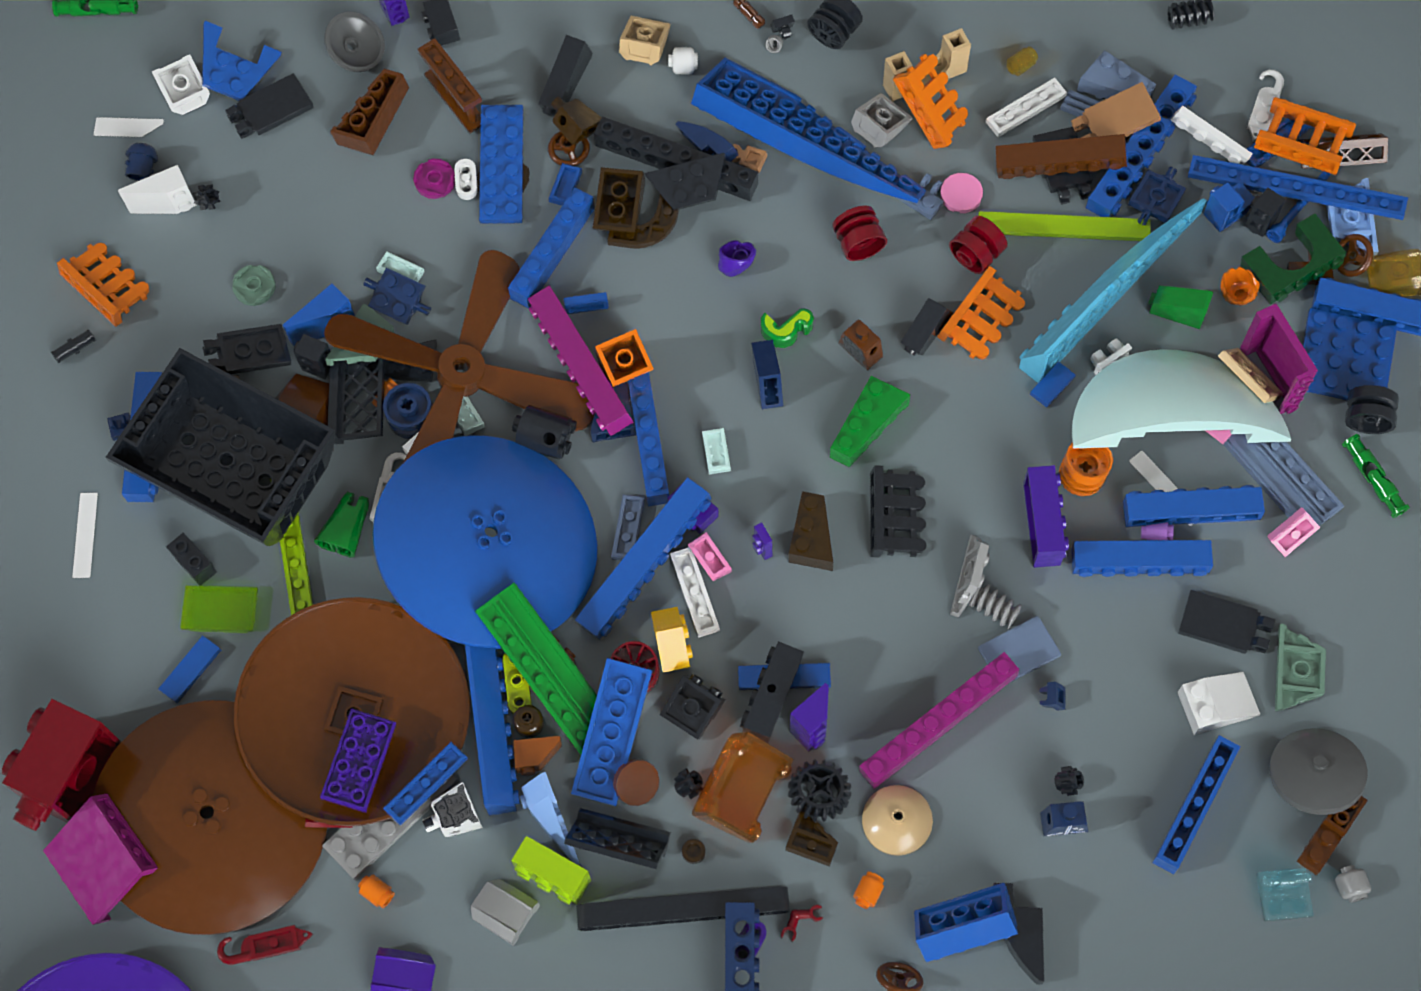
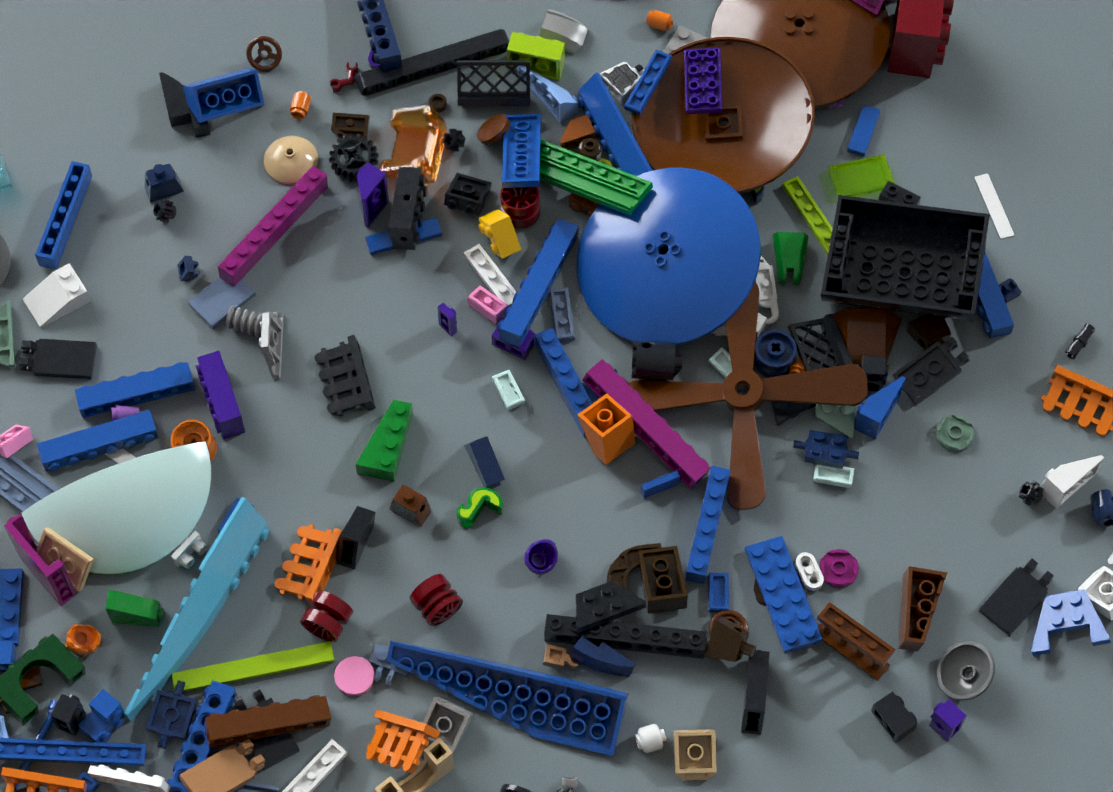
camera: 160 degrees right, 5 degrees down
dark brown wedge [789,491,833,571] -> none

